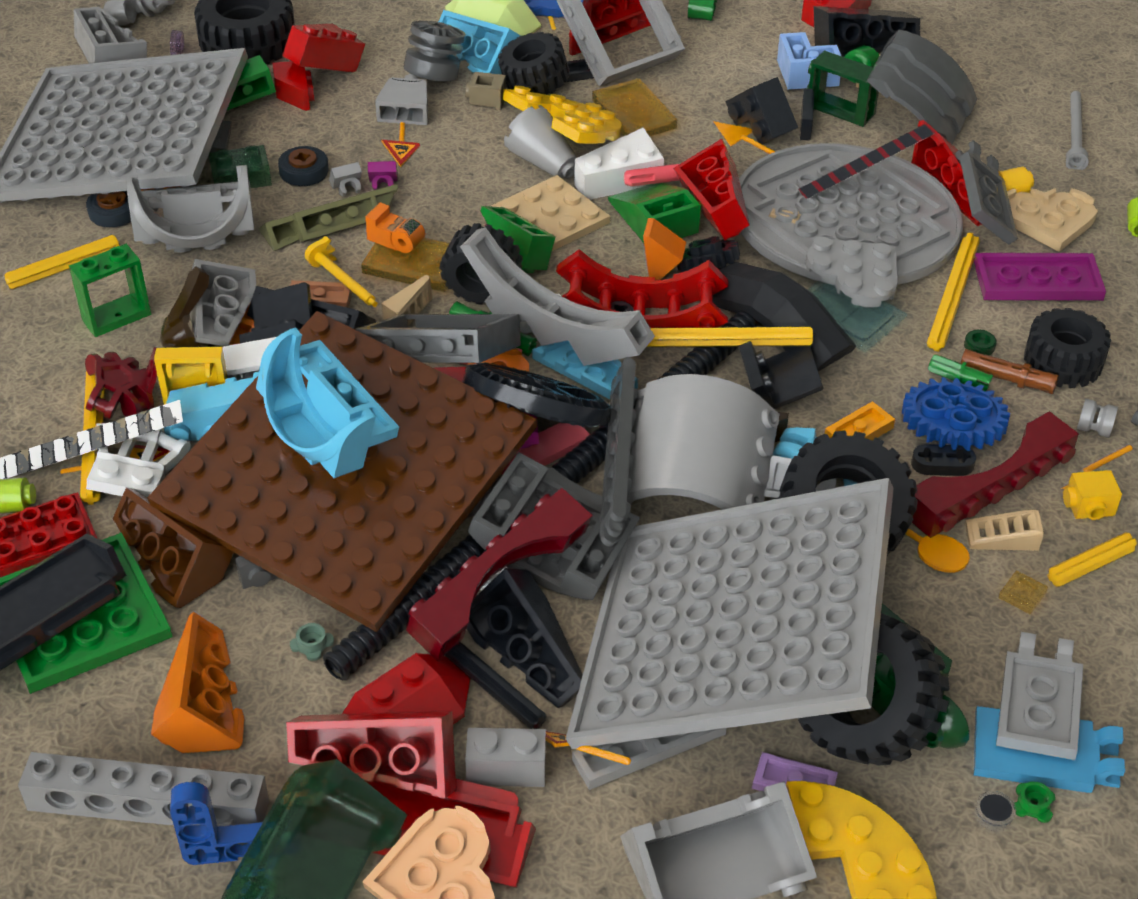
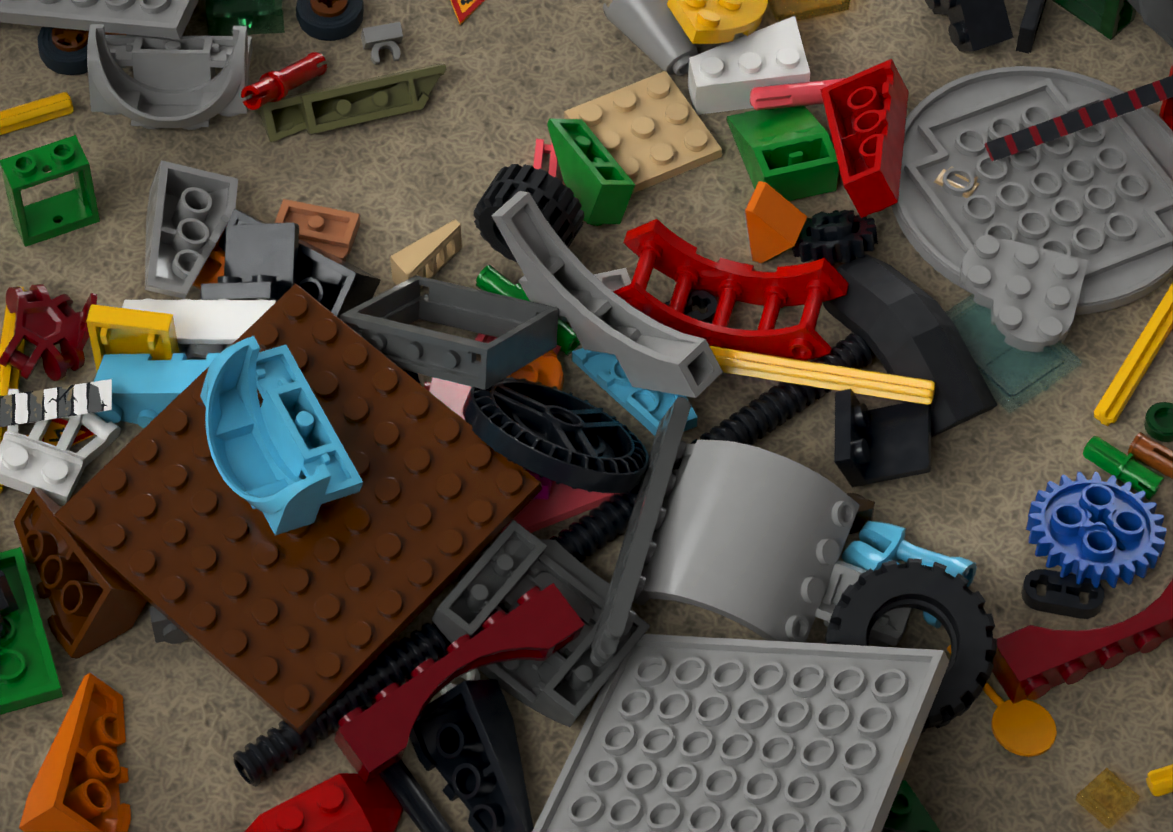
camera: 10 degrees right, 10 degrees up
dark brown piece [160,266,215,348] -> none
sand green plate [290,623,334,661] -> none
yellow piece [305,236,378,307] -> none
clear yellow plate [361,238,450,292] -> none
orange leg [365,202,426,253] -> none
magenta tile [368,161,398,190] -> none
light orange piece [713,121,775,154] -> none
light orange plate [824,401,895,441] -> none
tan slope [965,510,1044,551] -> none
none -> red pin [241,52,327,110]

